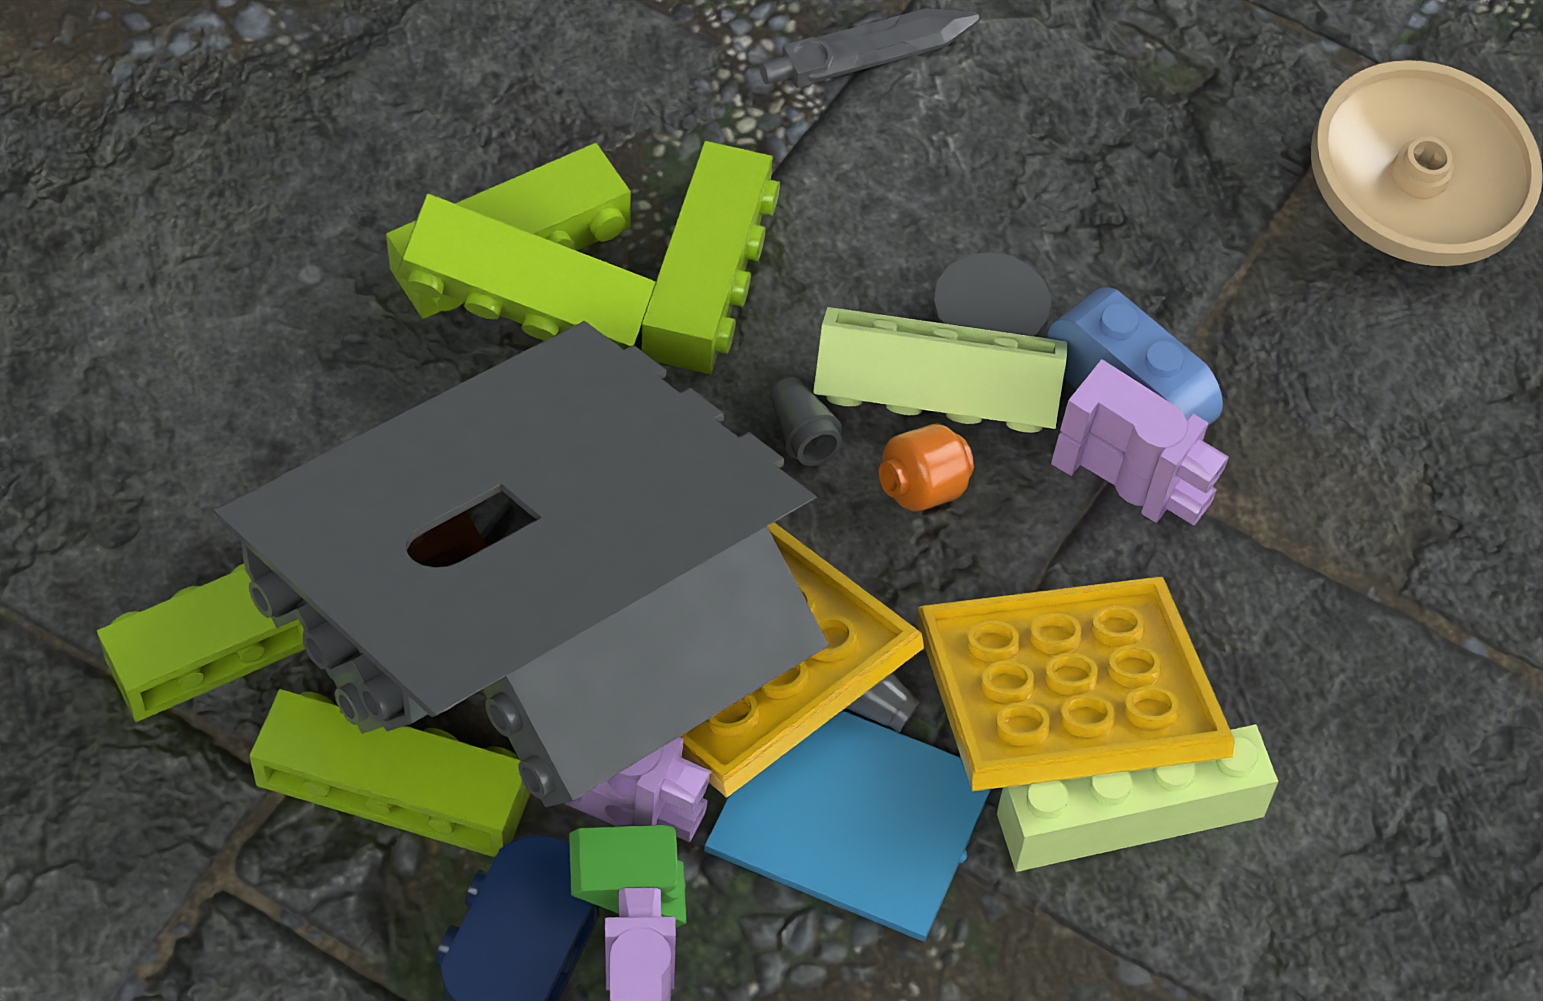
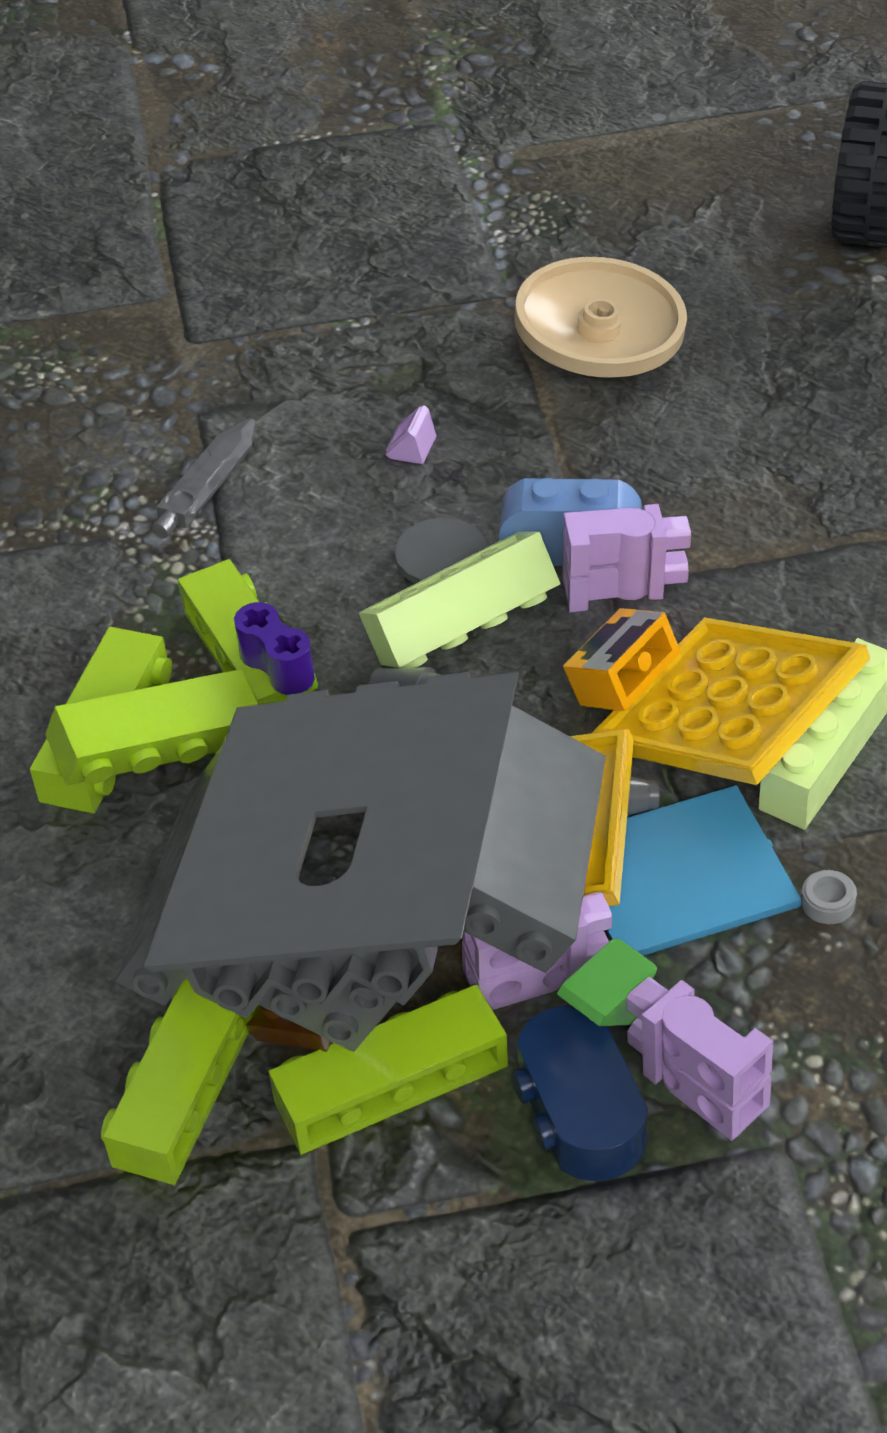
camera: 35 degrees left, 10 degrees down
orange head [879,424,974,512] -> none
none -> dark purple axle [234,602,315,695]
none -> lavender slope [385,405,436,464]
none -> light orange brick [563,608,681,711]
none -> light grey tile [801,870,857,924]

